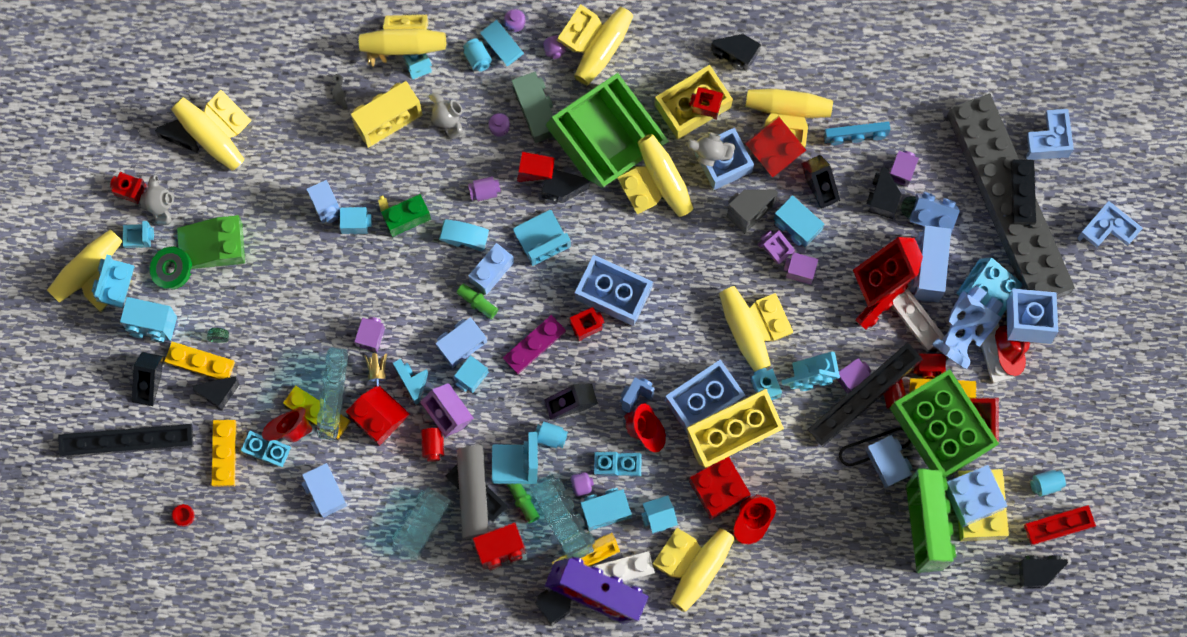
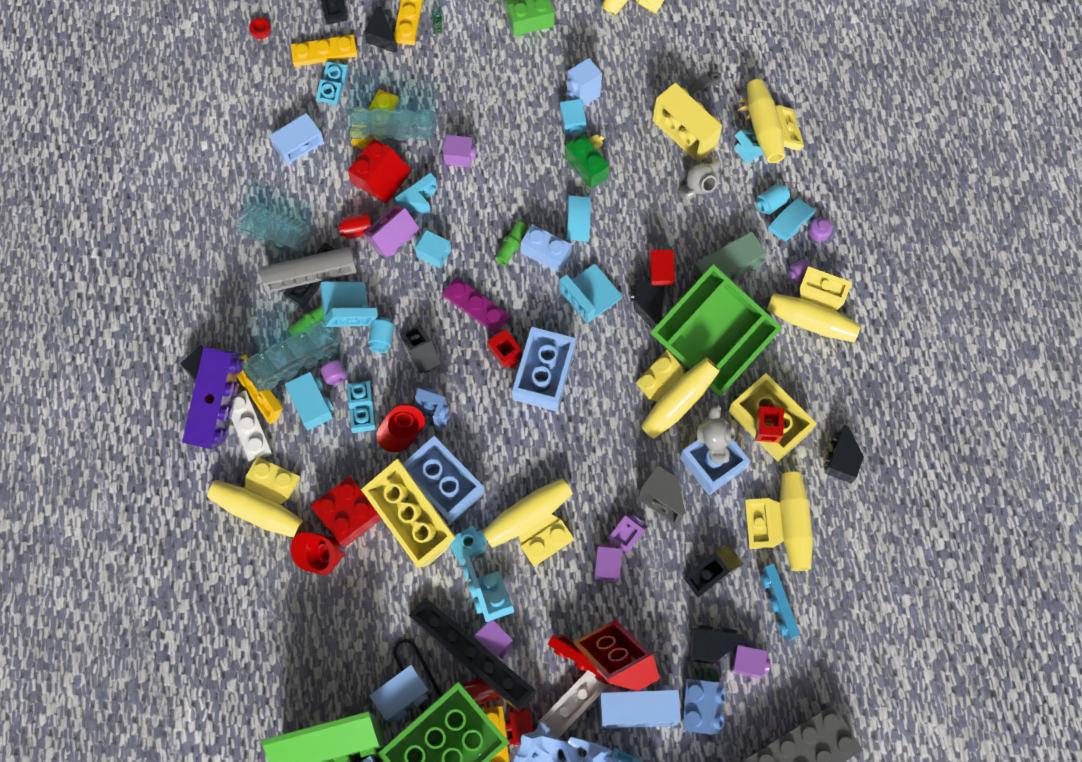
camera: 80 degrees right, 5 degrees down
red piece [262,407,312,442] -> none
pearl gold piece [364,353,387,387] -> none
light blue brick [435,317,487,368] -> none
medium lavender brick [468,176,501,201] -> none
red brick [473,522,526,571] -> none
medium lavender piece [489,113,510,136] -> none
medium azure brick [641,495,678,533] -> none
red brick [745,115,806,177] -> none
medium azure brick [774,195,824,247] -> none

